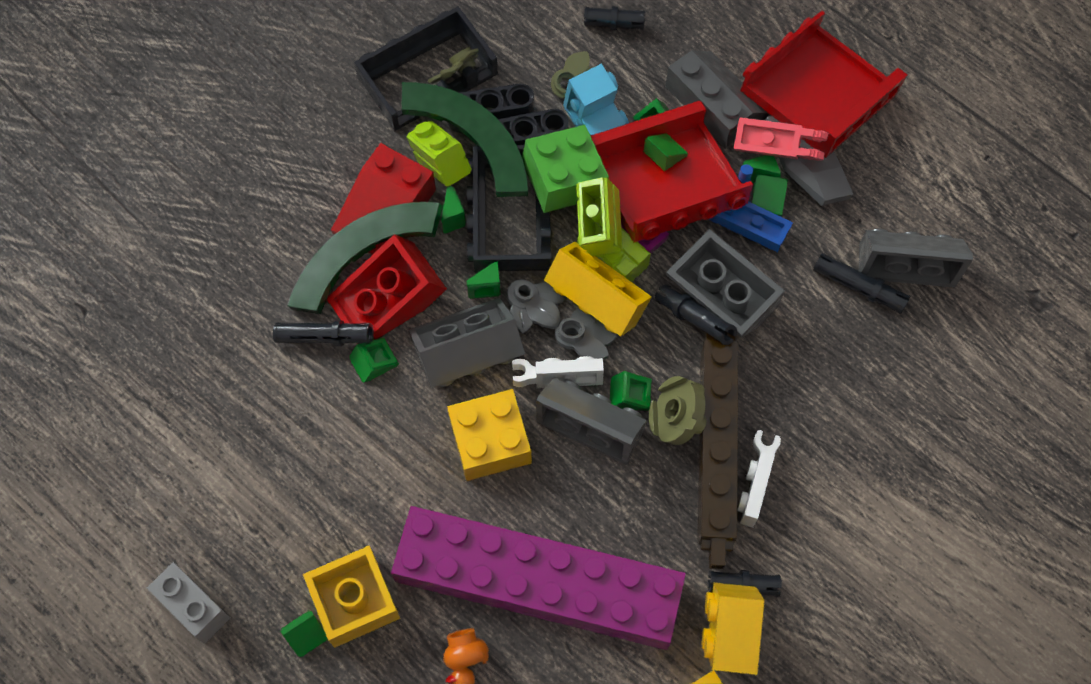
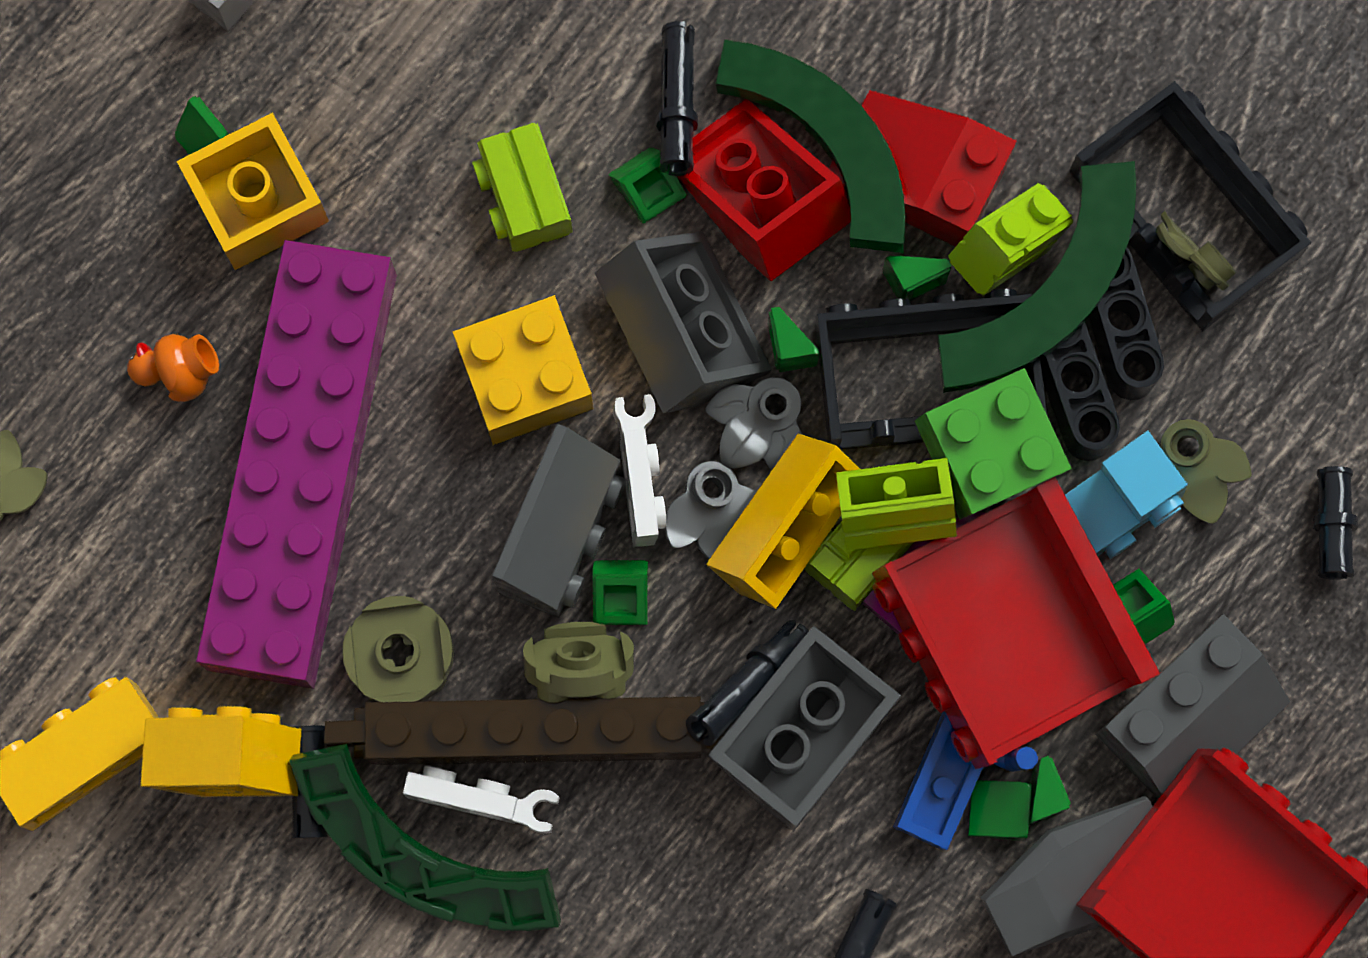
camera: 85 degrees right, 10 degrees up
green slope [643,134,688,171] -> none
coral hinge [734,118,828,161] -> none
none -> dark green tile [289,744,561,931]
none -> olive plate [342,596,454,702]
none -> lime brick [472,123,573,252]

